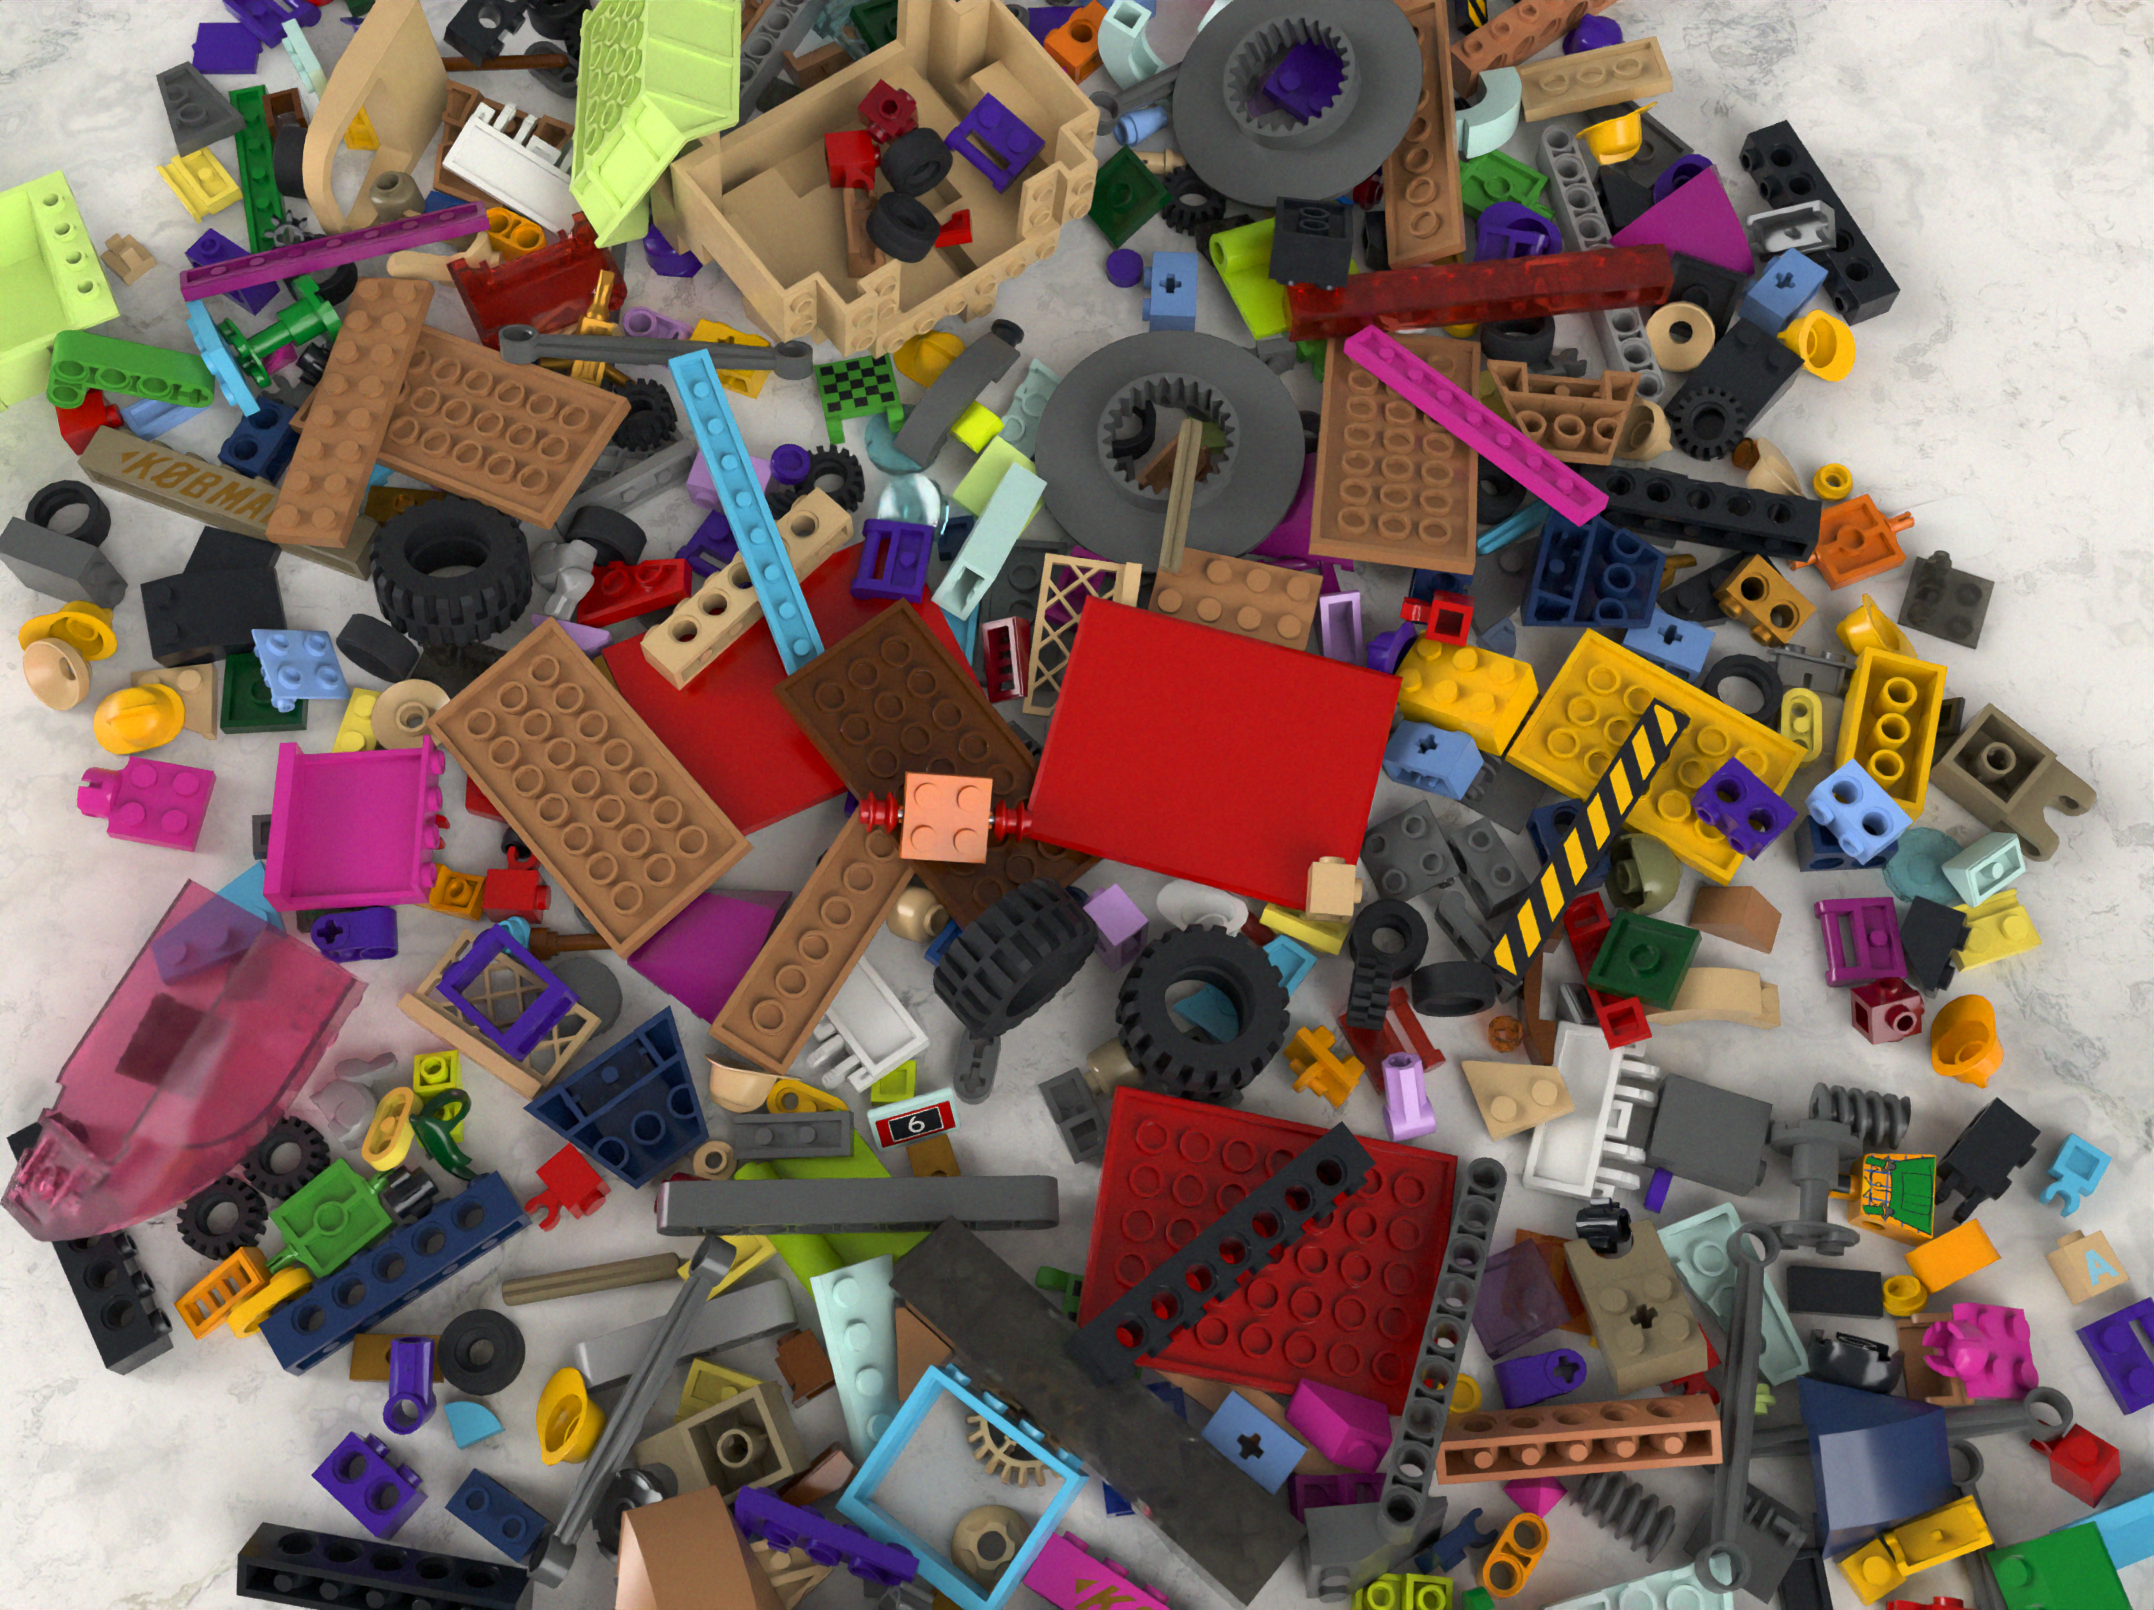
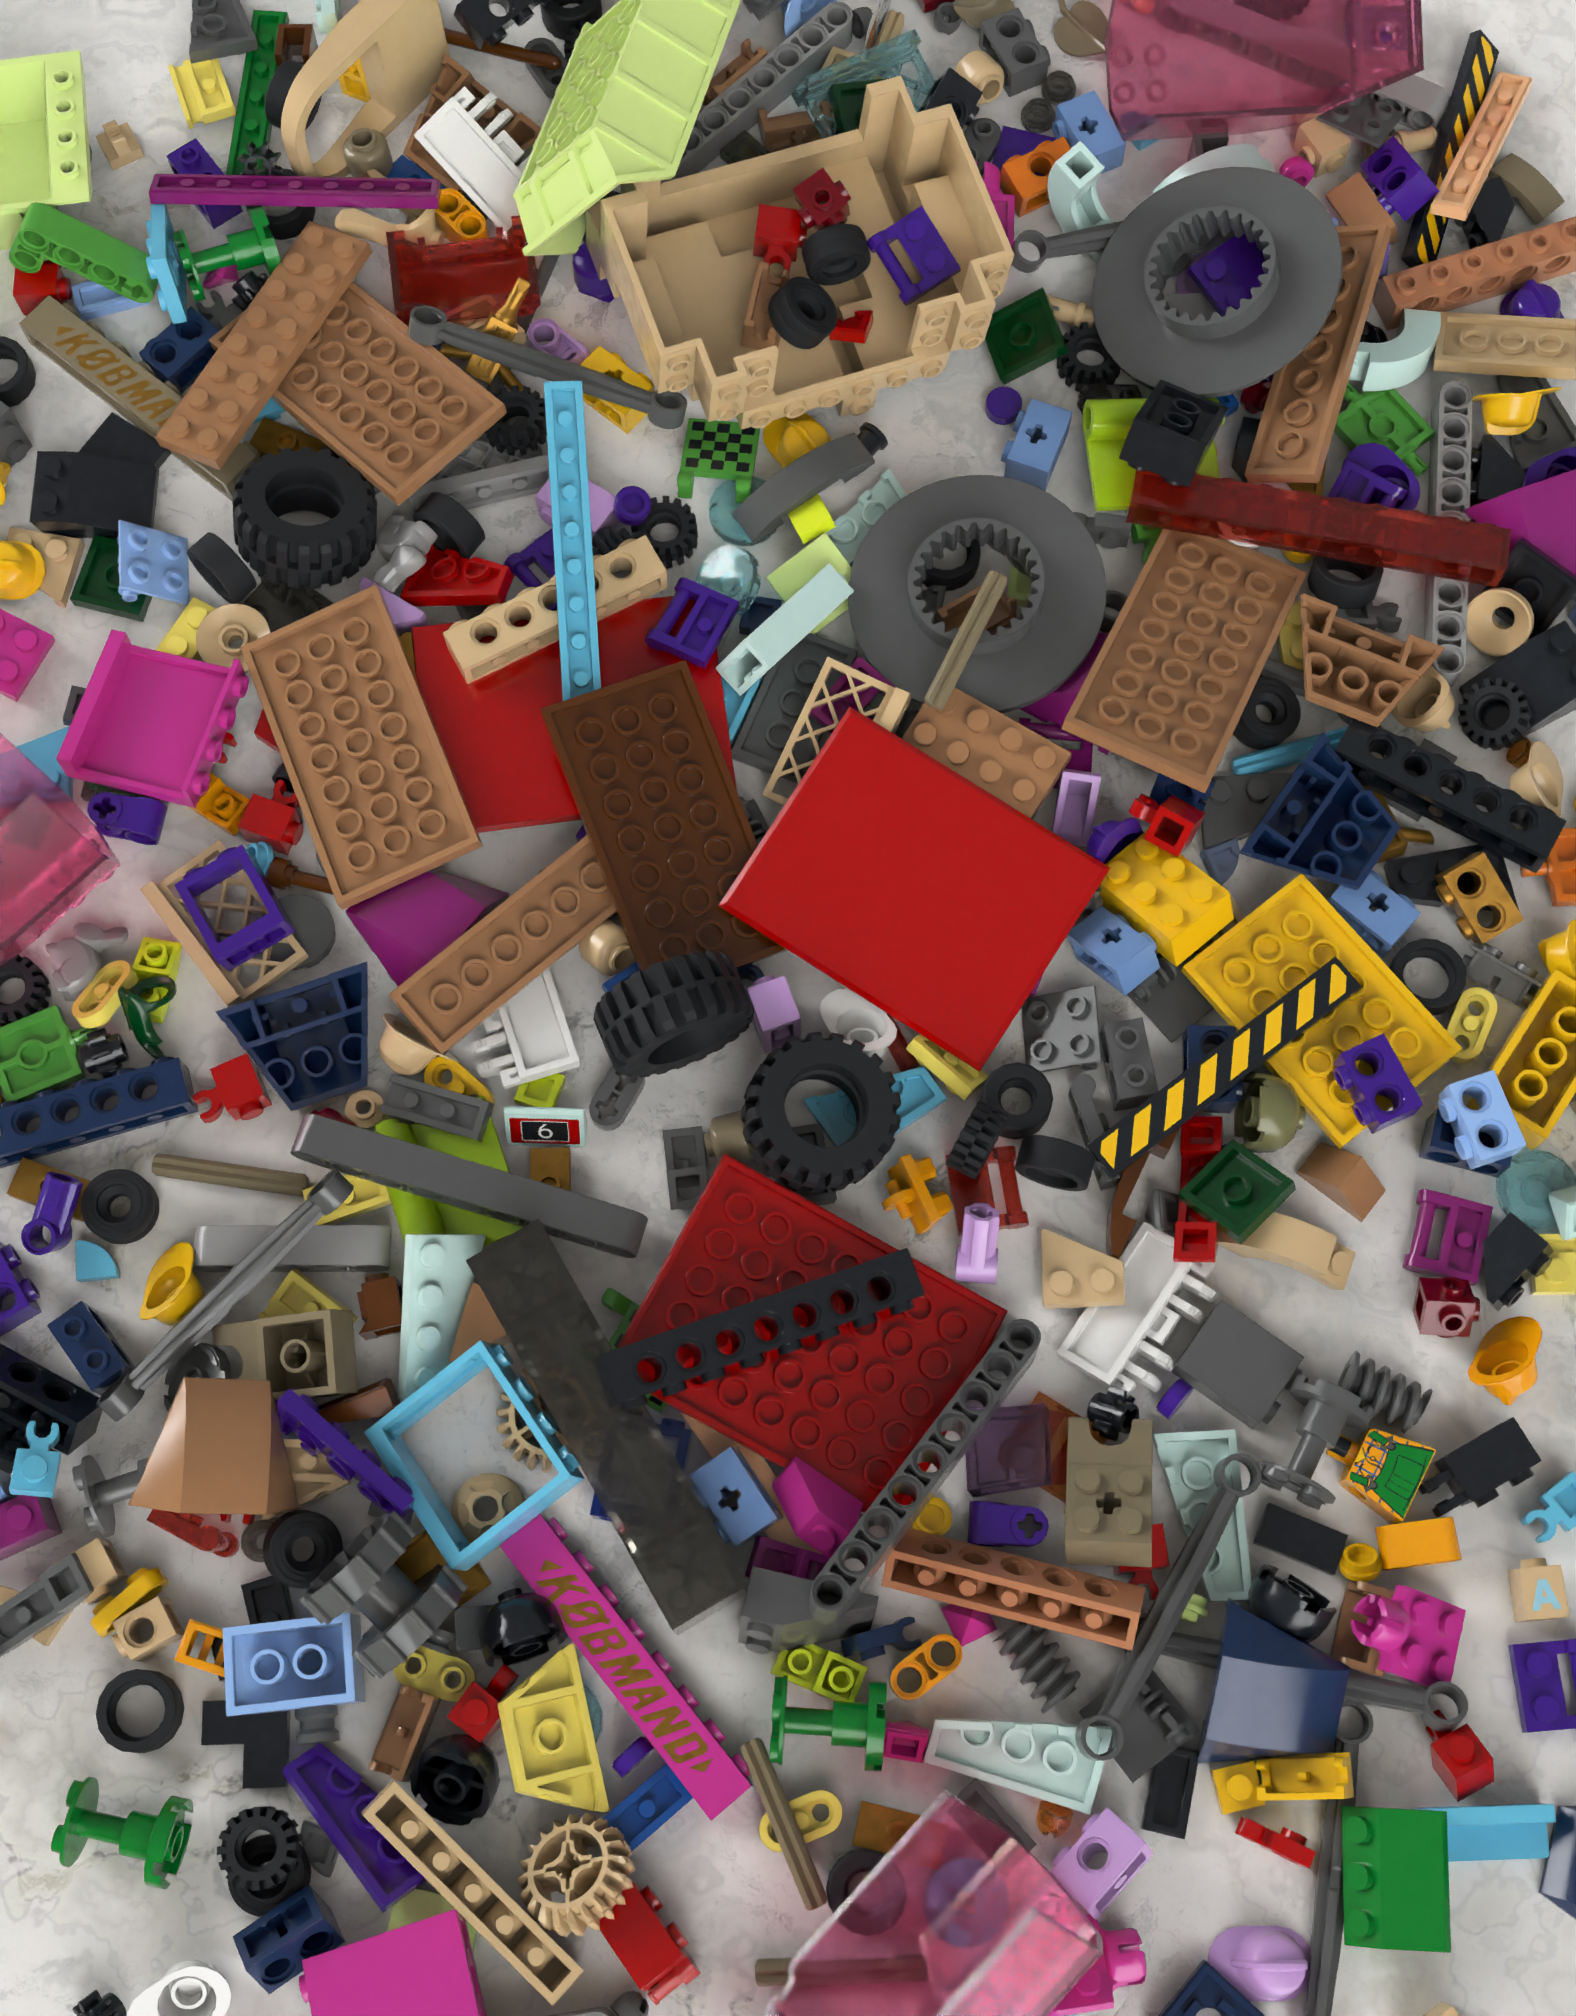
camera: 20 degrees right, 5 degrees up
orange plate [858,771,1031,864] -> none
dark red slope [981,616,1031,704] -> none
light blue cone [1113,105,1169,147] -> none
tan brick [1305,857,1362,924] -> none
dark pink plate [1343,324,1609,527] -> none
clear orange hinge [1487,1015,1524,1053] -> none

